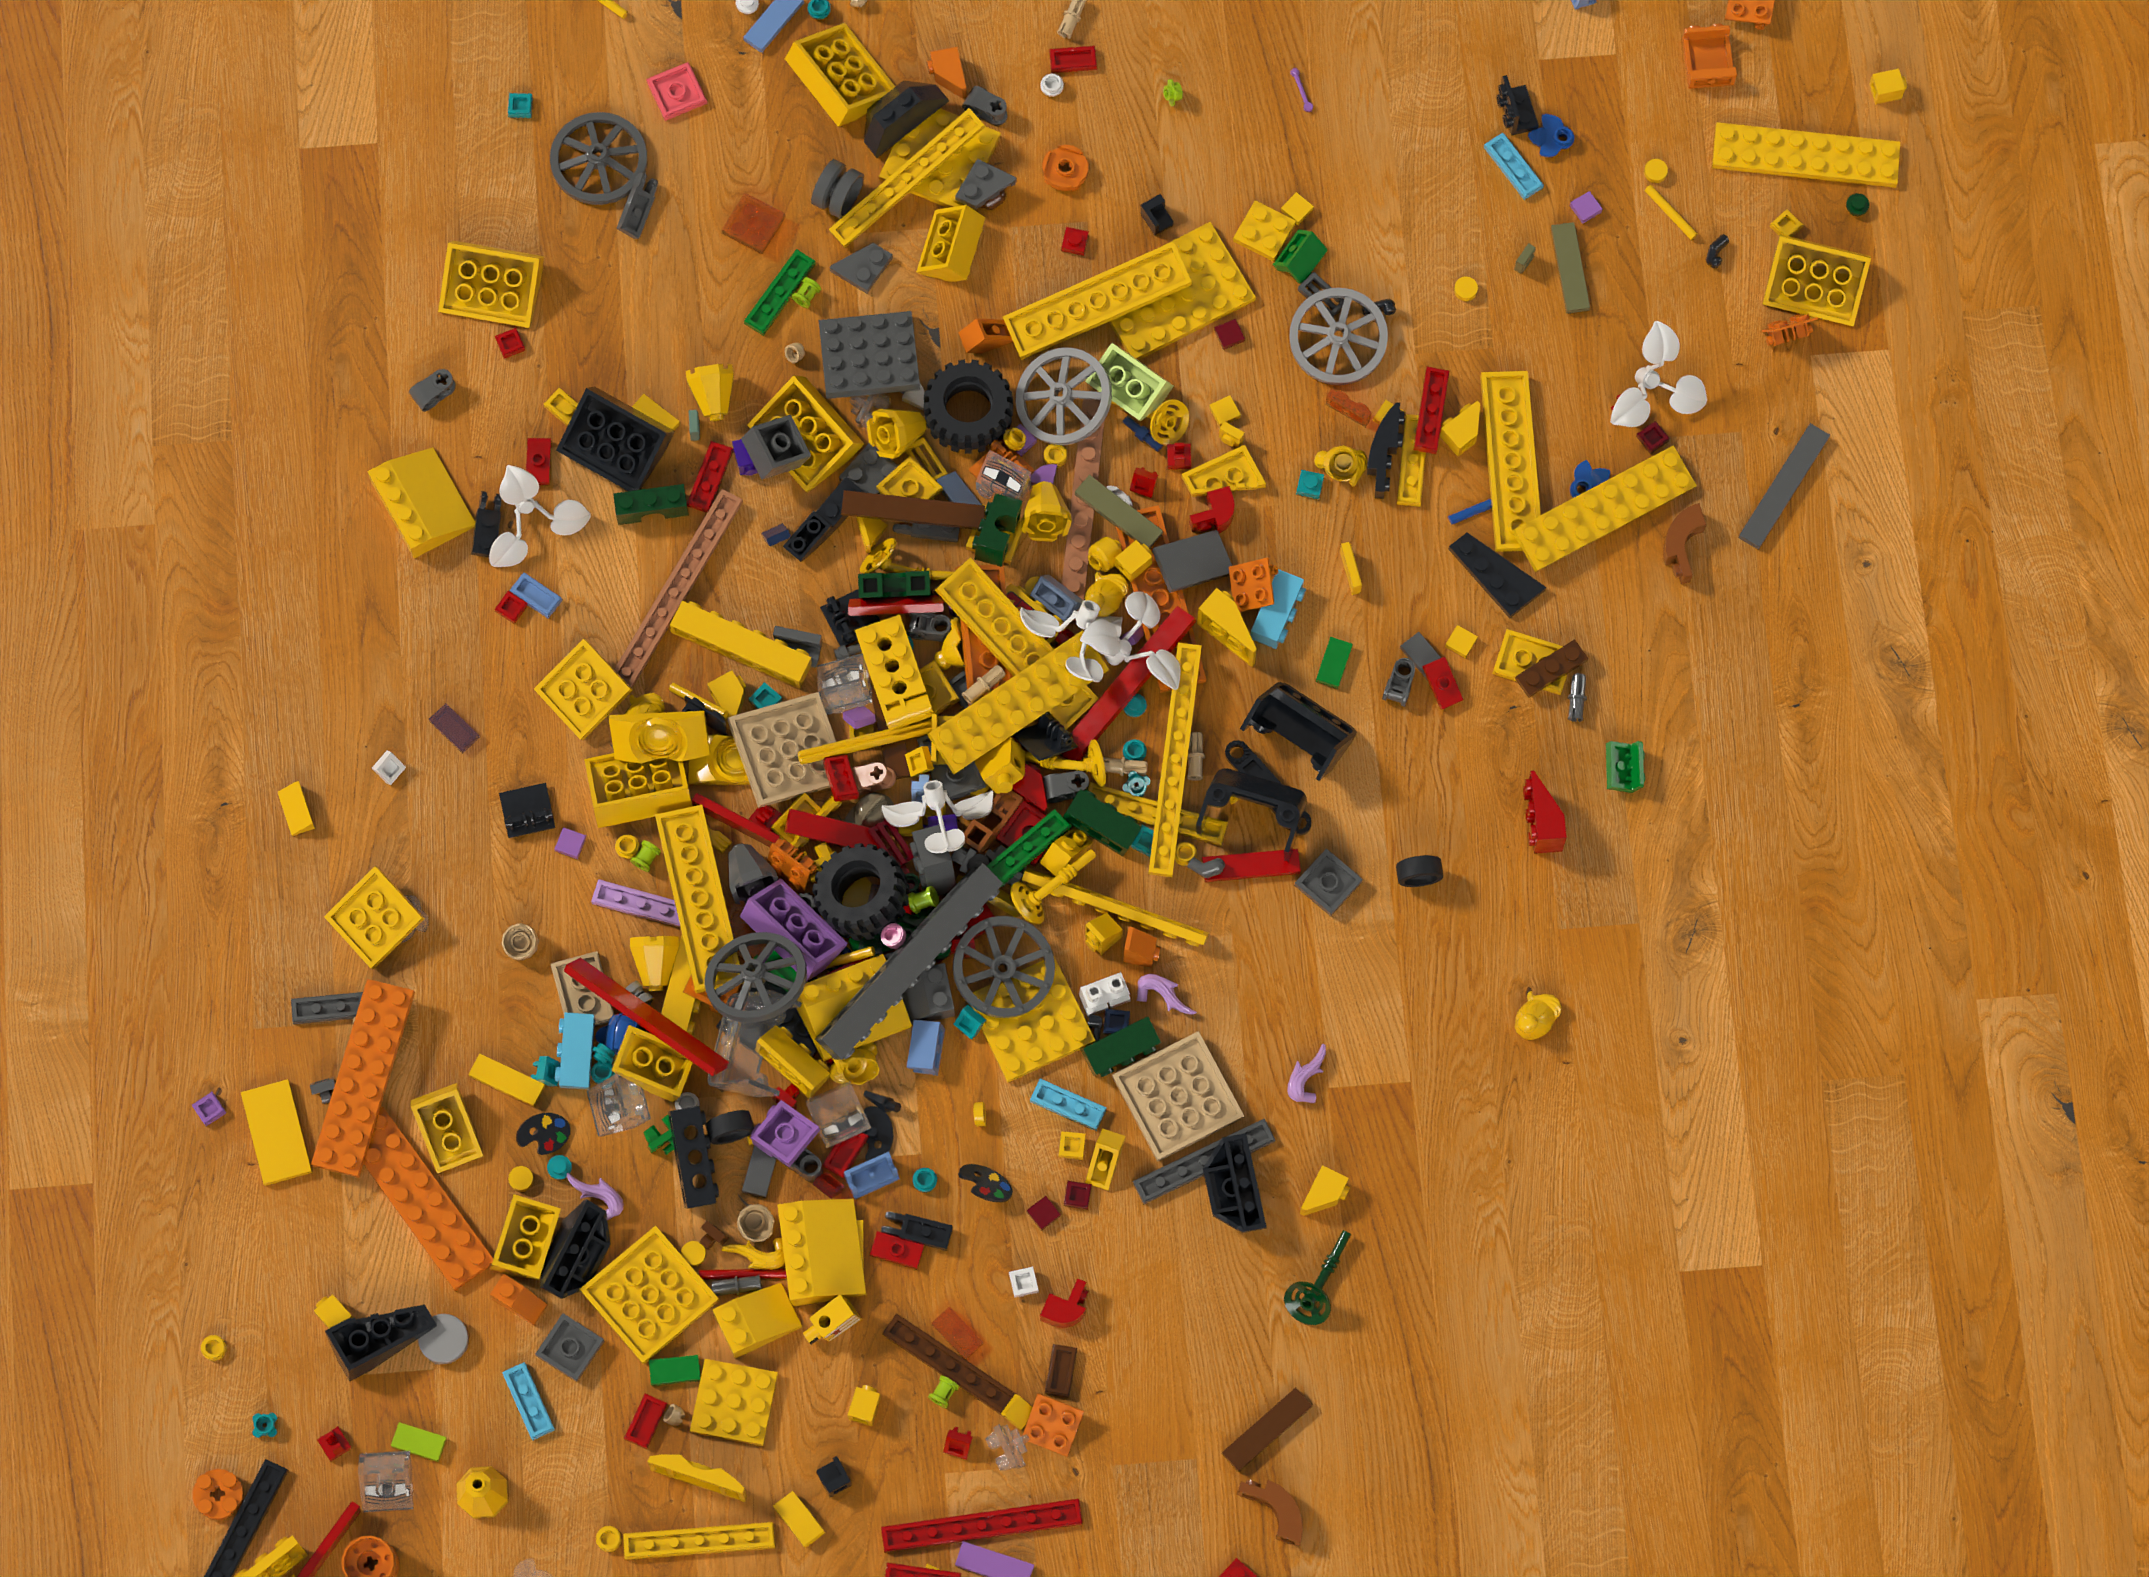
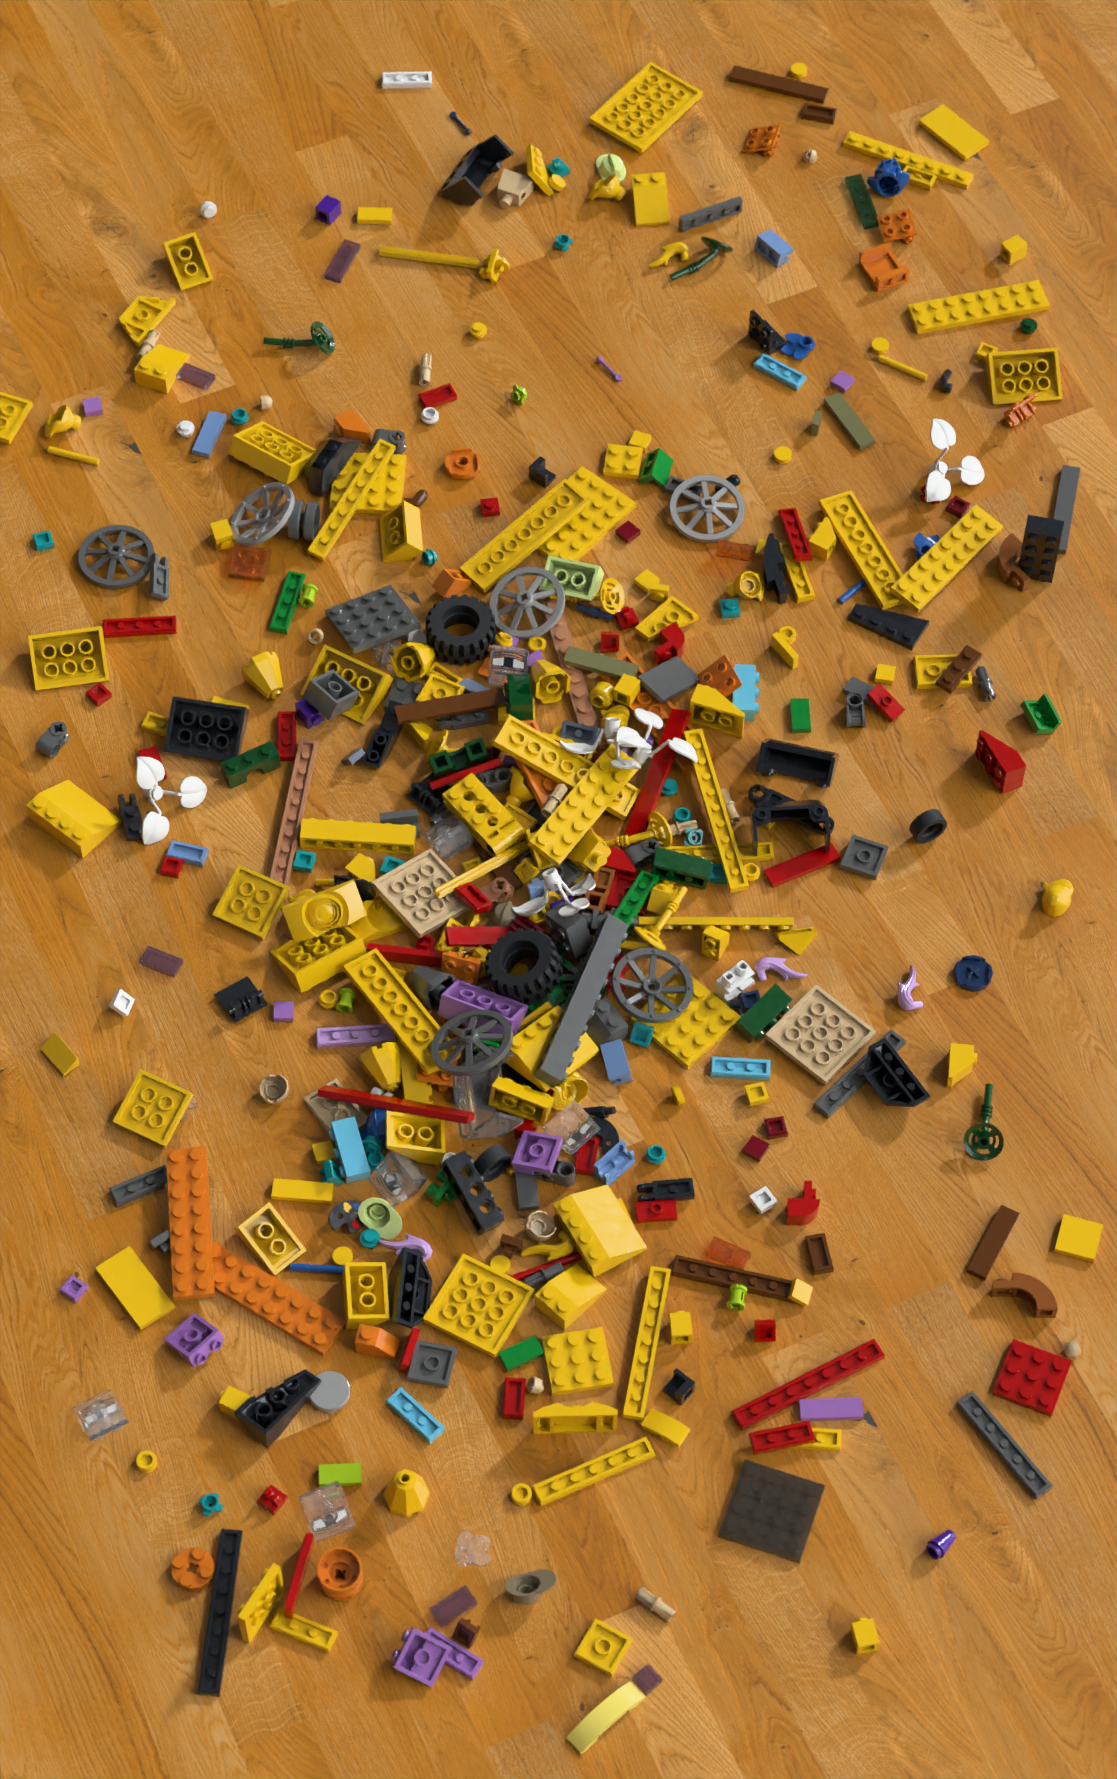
camera: 20 degrees left, 15 degrees down
coral tile [646,62,707,121] -> none
sand green tile [688,410,700,441] -> none
yellow torso [803,1294,862,1345] -> none
clear red tile [812,1172,845,1199] -> none
dark grey wing [830,243,893,294] -> none
medium lavender tile [843,705,876,729] -> none
bright pink tile [881,923,906,950] -> none
lime bush [908,886,939,914] -> none
dark grey wing [955,159,1017,210] -> none
black piece [958,1164,1013,1202] -> none
clear hips [985,1424,1030,1471] -> none
black hinge [1012,712,1078,761] -> none
orange hinge [1021,1393,1084,1457] -> none
yellow slope [1085,1129,1126,1190] -> none
orange slope [1124,926,1161,968] -> none
dark grey arm [1187,857,1225,878] -> none
none -> clear slope [72,1390,129,1441]
none -> red tile [103,615,177,638]
none -> medium lavender plate [164,1312,224,1367]
none -> yellow brick [210,519,234,551]
none -> light grey wheel [230,482,295,547]
none -> blue bar [290,1263,344,1274]
none -> teal plate [293,850,317,873]
none -> yellow tile [312,1140,336,1165]
none -> yellowish green piece [358,1197,402,1239]
none -> red tile [398,1327,421,1373]
none -> teal plate [422,548,437,566]
none -> yellow plate [623,1266,671,1421]
none -> yellow slope [775,927,817,956]
none -> yellow tile [778,626,796,645]
none -> dark blue tile [953,955,993,992]
none -> black brick [1018,515,1064,583]
none -> yellow tile [1054,1214,1103,1263]

